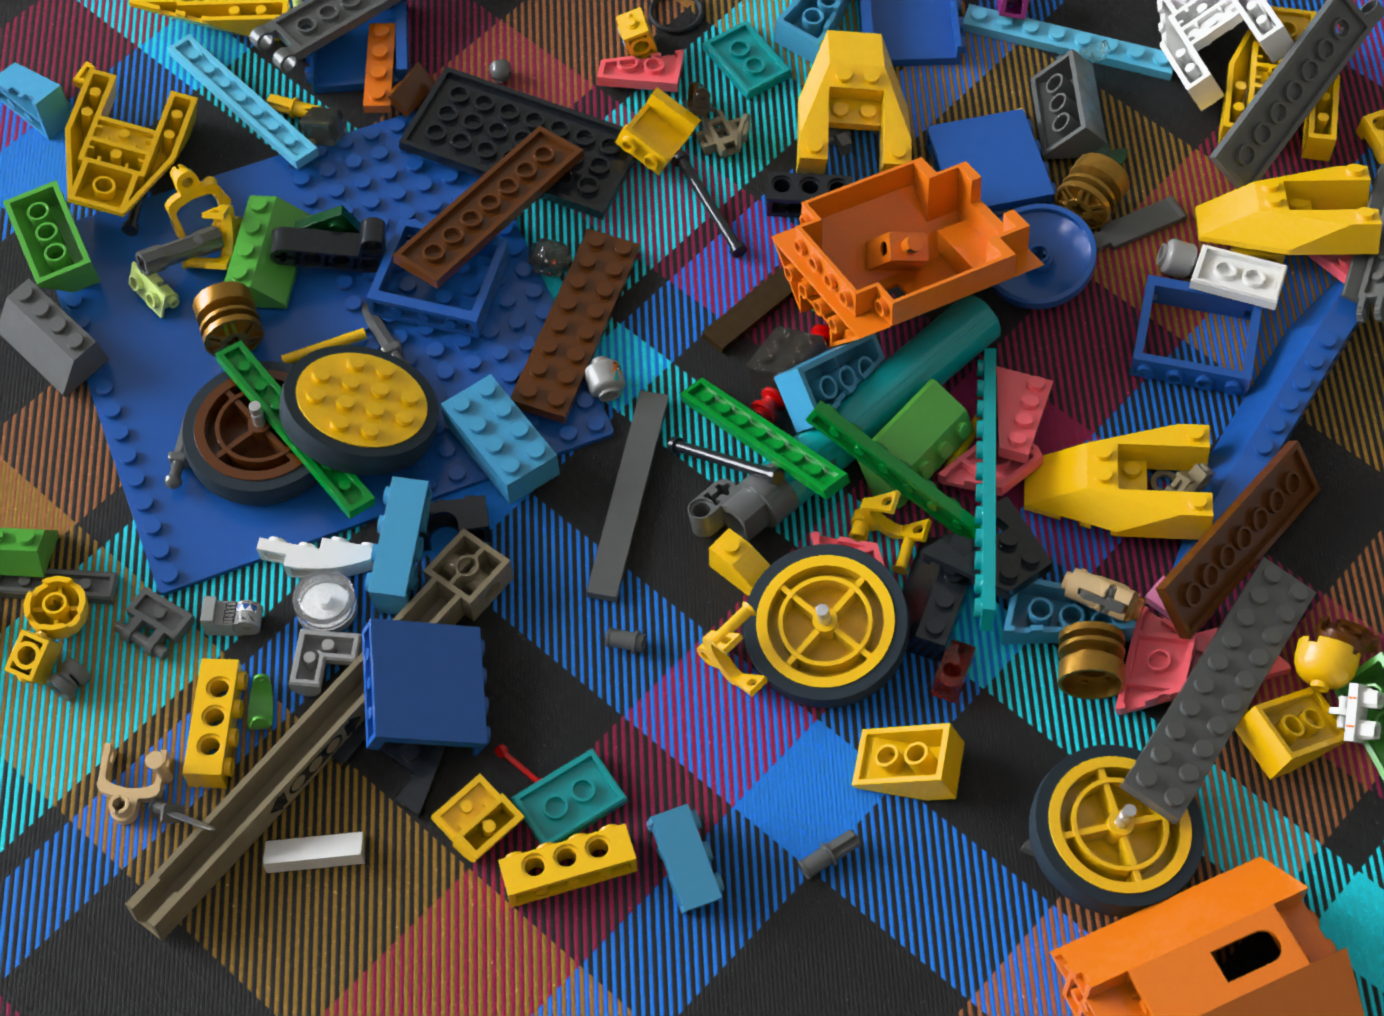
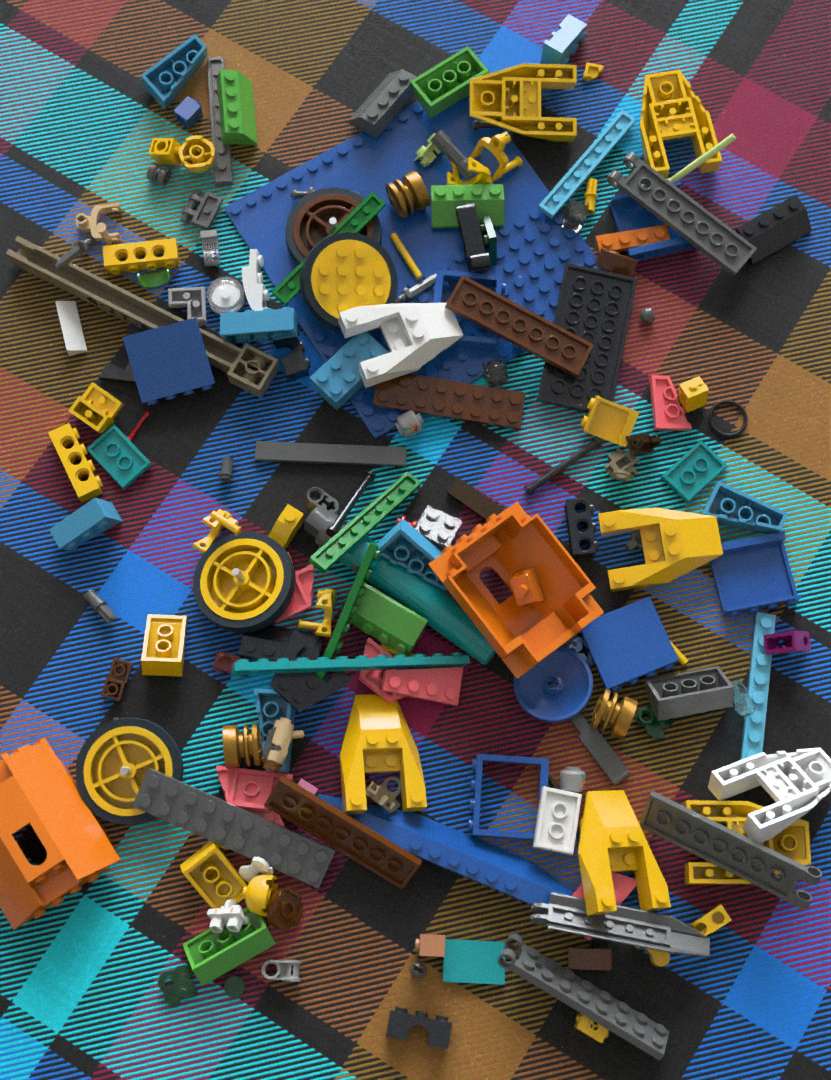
camera: 75 degrees right, 15 degrees up
none -> reddish brown slope [101,657,134,701]
none -> white piece [239,857,274,882]
none -> white wedge [338,303,463,388]

